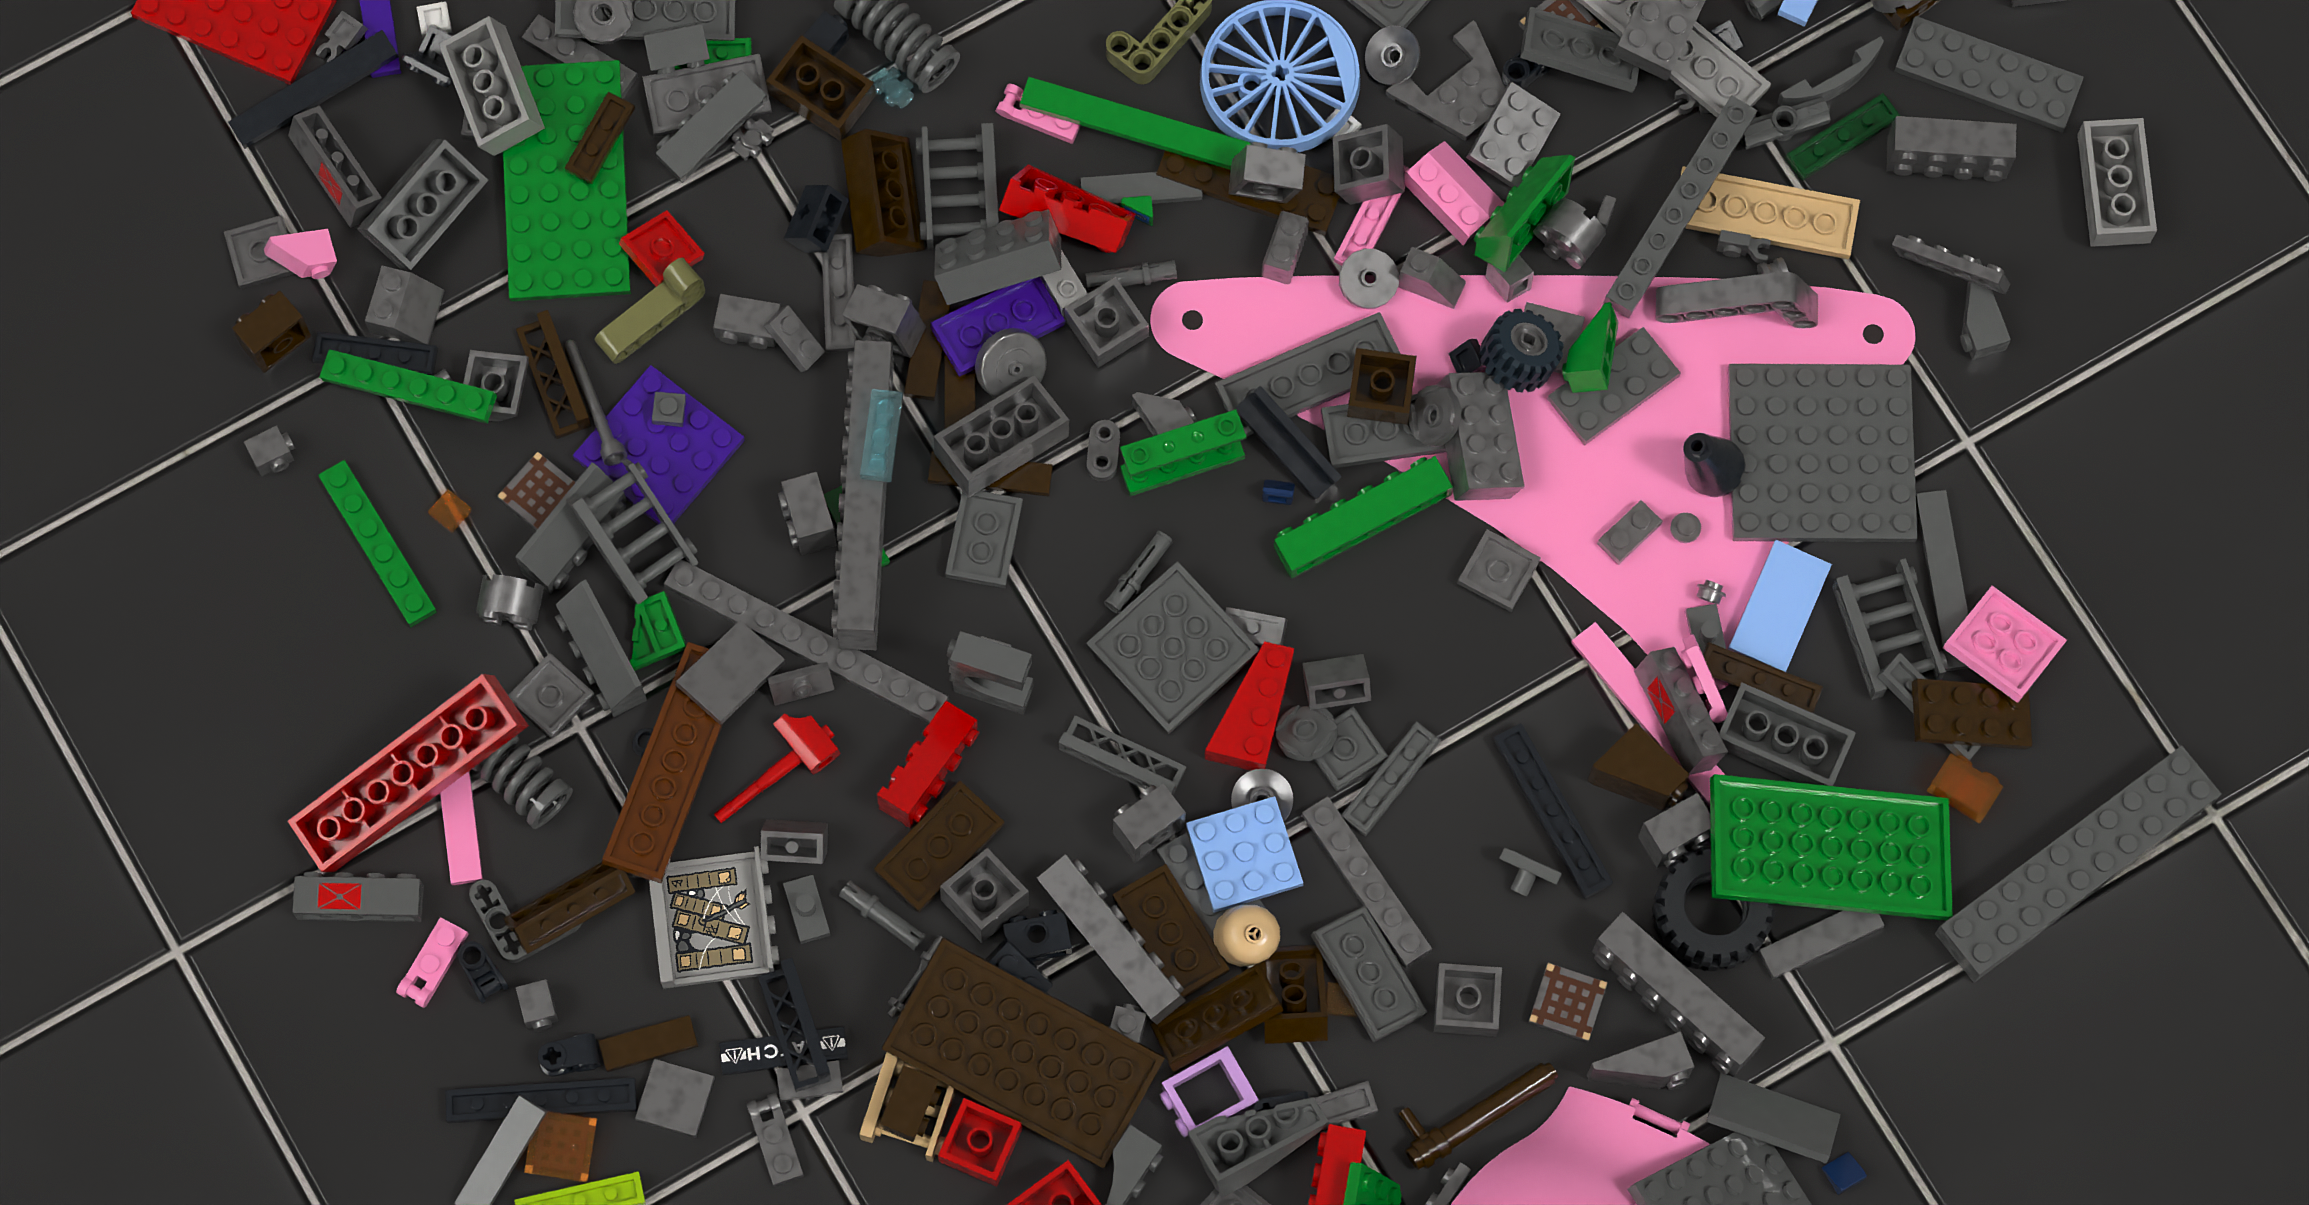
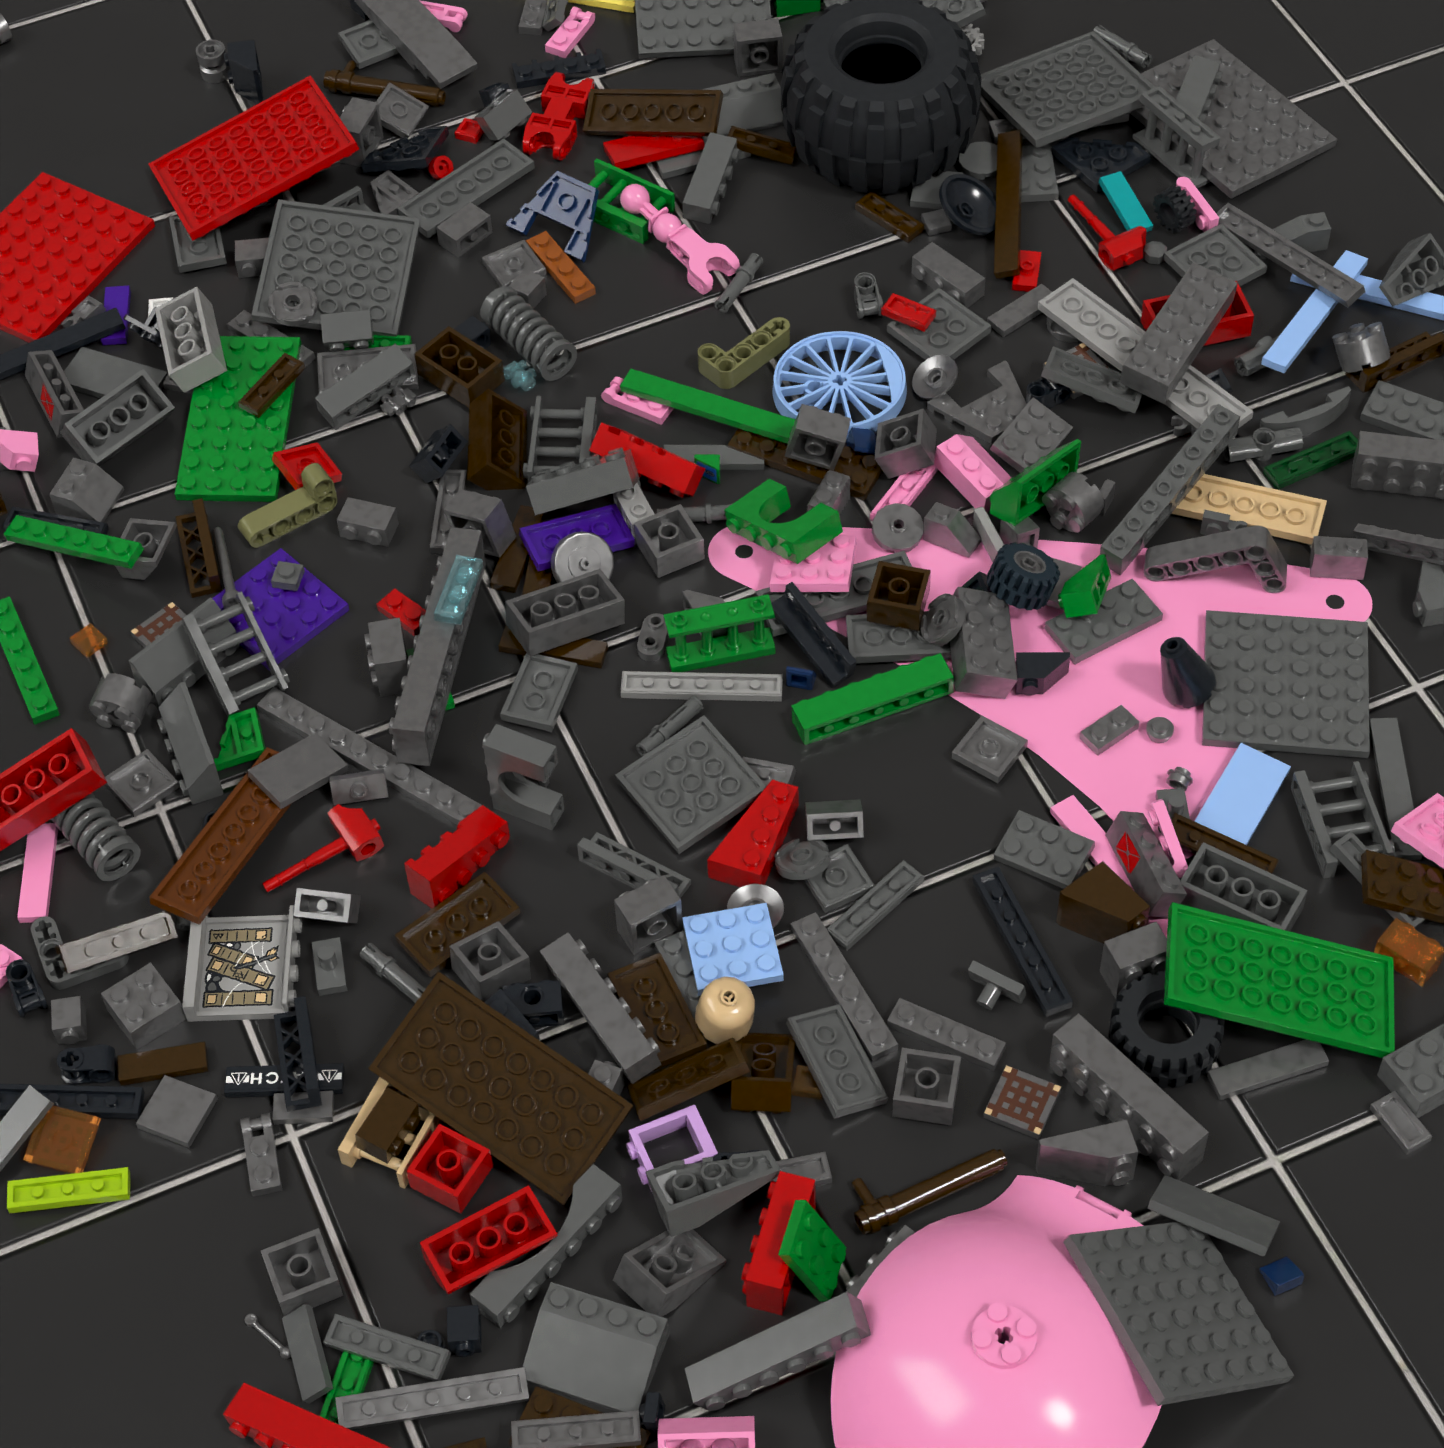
camera: 10 degrees right, 20 degrees down
flat silver plate [764,305,825,372] -> none
none -> dark grey tile [64,347,168,398]
none -> flat silver brick [101,962,186,1050]
none -> red plate [377,588,426,636]
none -> light grey tile [621,671,783,701]
none -> green arch [724,479,843,564]
none -> bright pink plate [770,535,857,592]
none -> dark blue slope [846,427,876,455]
none -> flat silver plate [887,998,1006,1071]
none -> light grey tile [973,507,1004,562]
none -> dark grey plate [994,810,1095,889]
none -> black slope [1015,652,1070,695]
none -> flat silver brick [1309,536,1368,580]
none -> flat silver tile [1370,1091,1432,1155]

